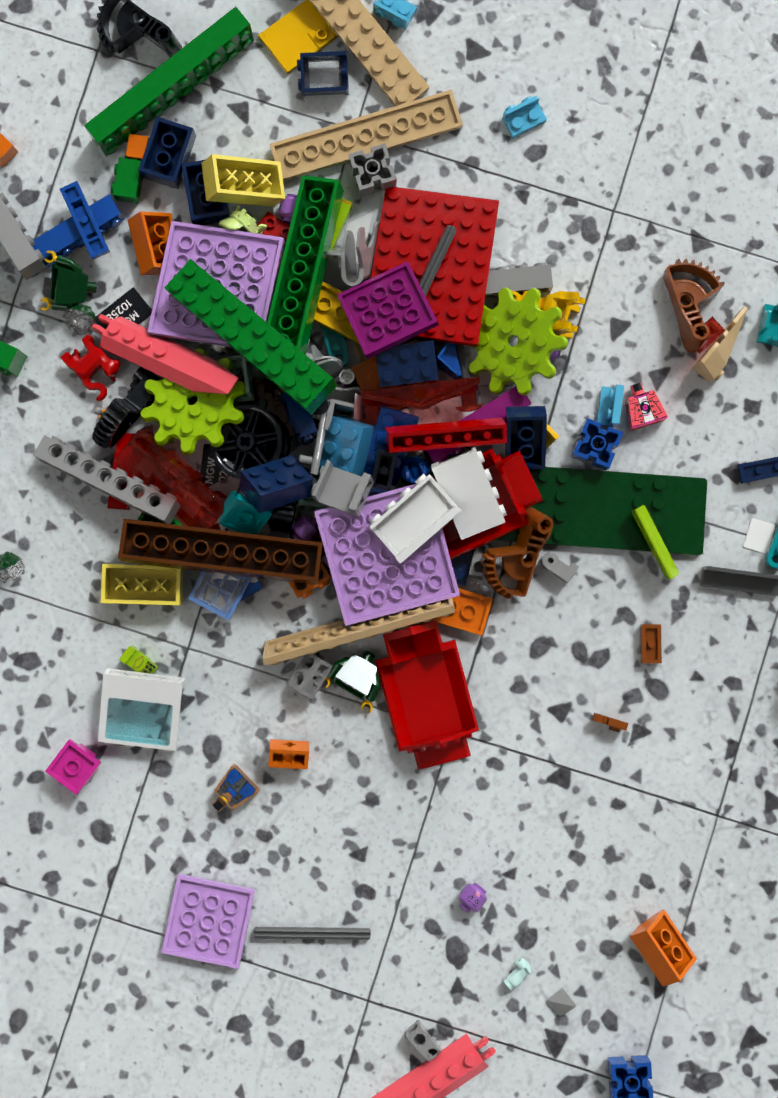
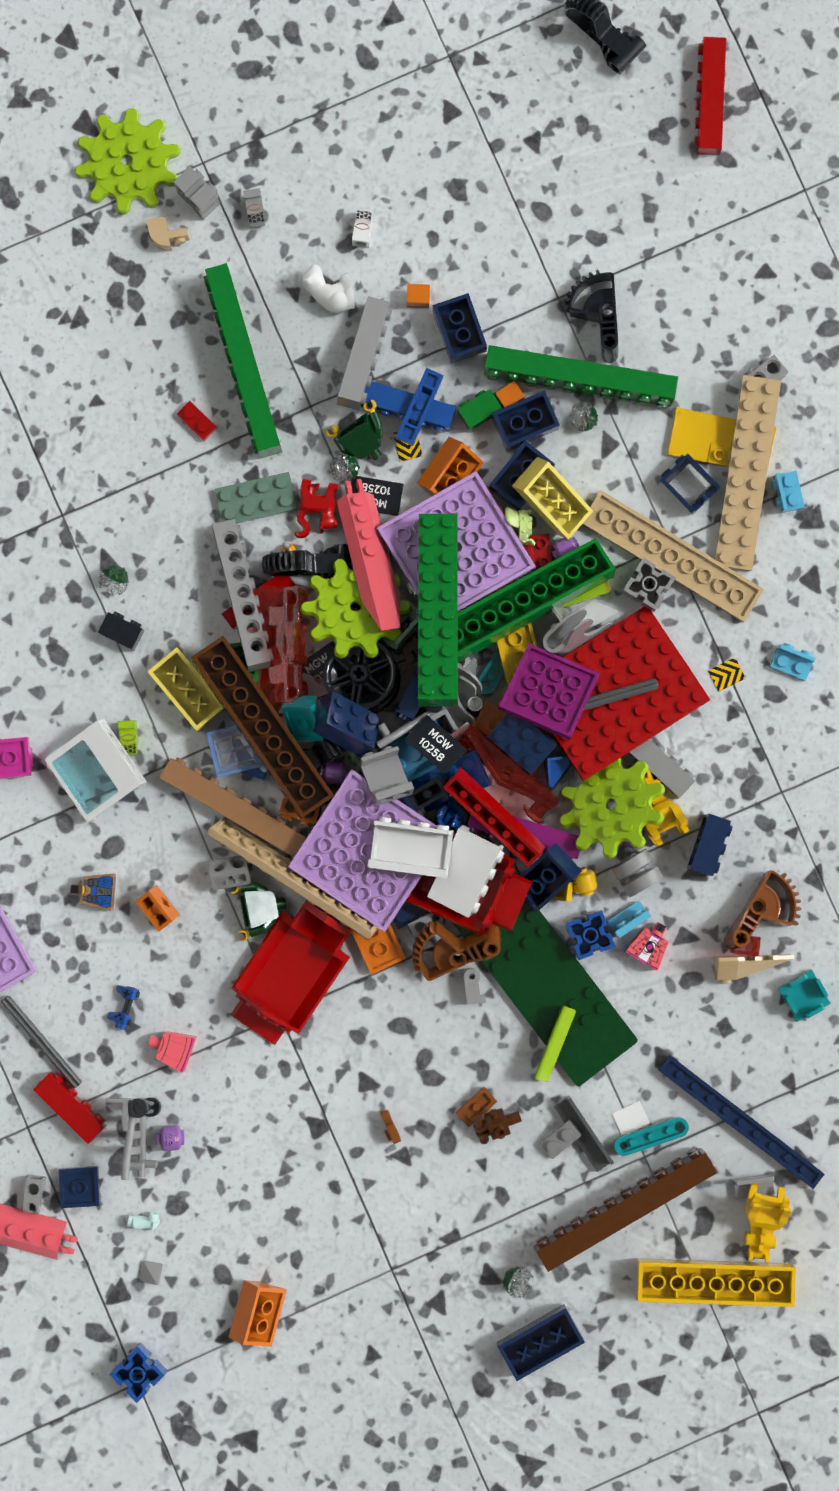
camera: 55 degrees right, 0 degrees up
none -> red brick [33,1072,107,1144]
none -> dark blue plate [59,1166,101,1208]
none -> black brick [98,611,144,651]
none -> light grey hand [106,1097,161,1180]
none -> blue piece [107,985,140,1030]
none -> coral torso [148,1031,197,1073]
none -> medium nougat brick [159,757,307,857]
none -> sand green plate [215,472,298,524]
none -> sticker [393,432,423,462]
none -> black sticker [405,715,467,774]
none -> dark blue brick [432,293,487,364]
none -> reddish brown piece [472,1108,522,1144]
none -> light grey plate [540,1119,582,1159]
none -> clear piece [569,402,598,432]
none -> yellow head [571,867,597,897]
none -> light grey wheel [612,849,664,898]
none -> dark blue brick [687,814,733,876]
none -> sticker [708,658,745,692]

